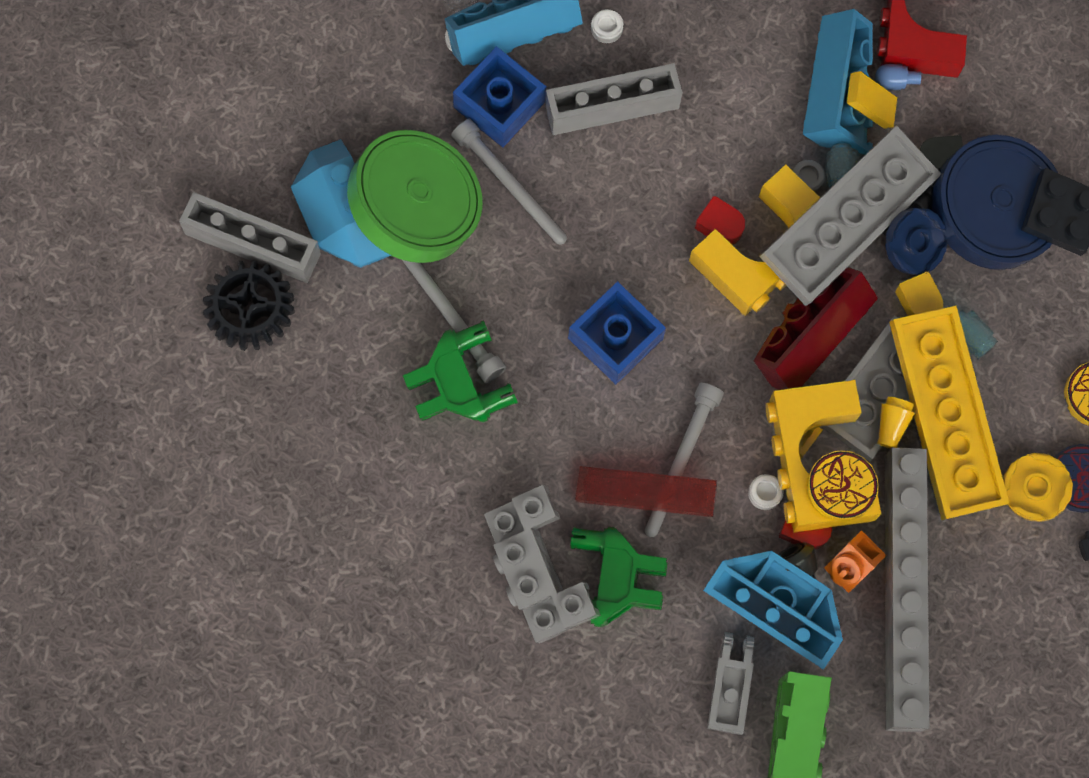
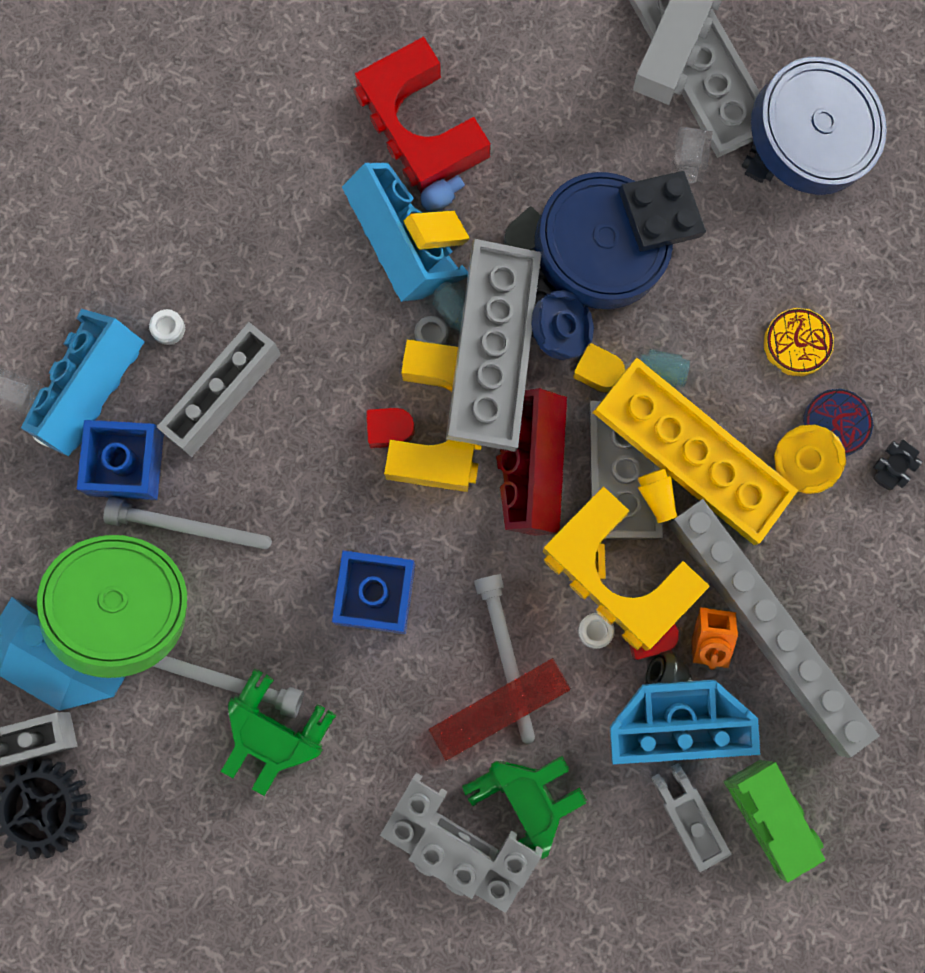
camera: 30 degrees left, 5 degrees up
tile [807,451,878,521] -> none

